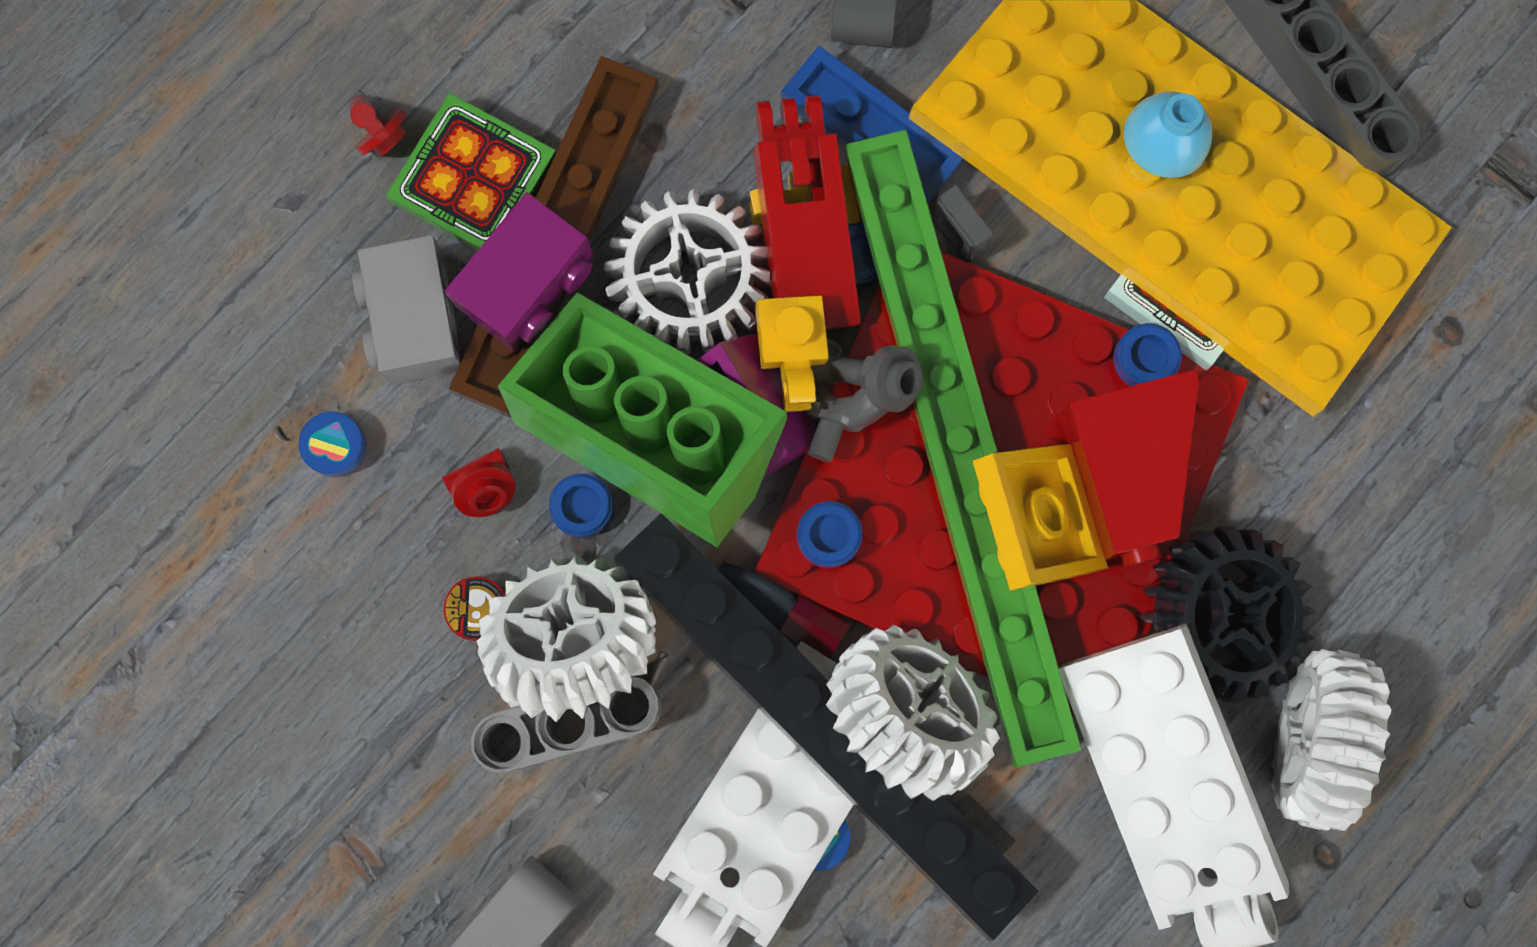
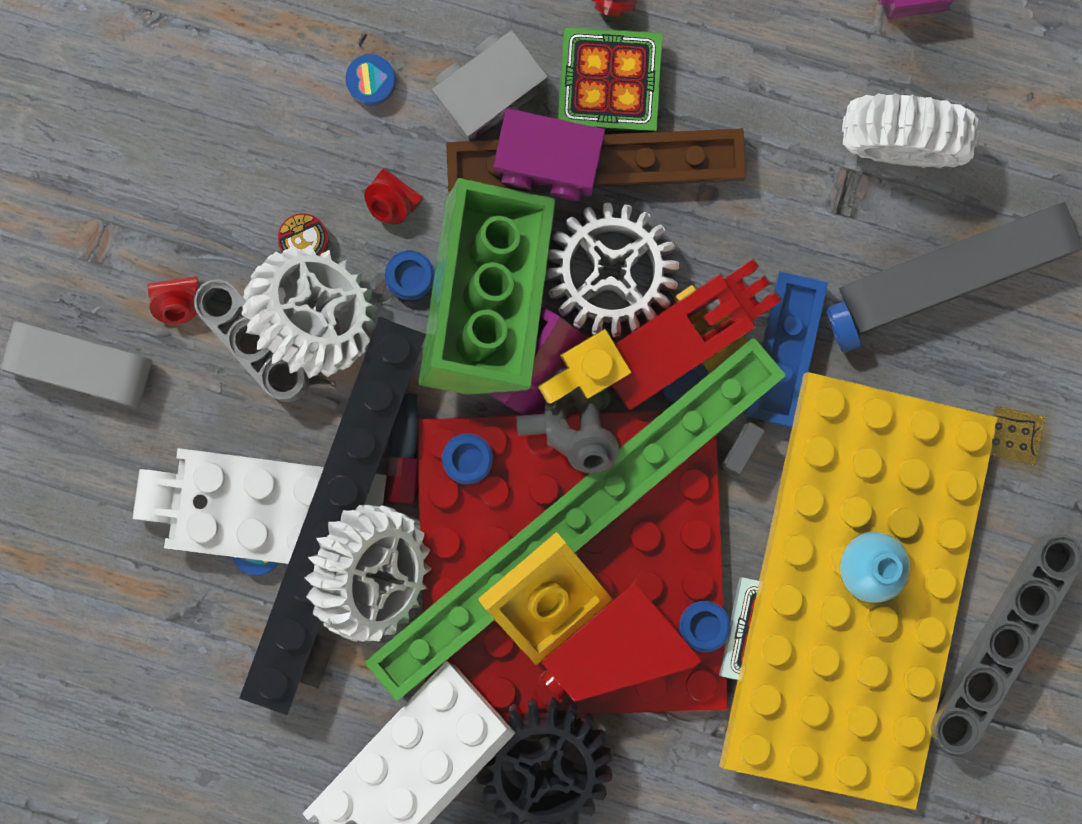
camera: 65 degrees right, 5 degrees up
none -> red plate [147,276,200,325]
none -> blue tile [826,301,862,354]

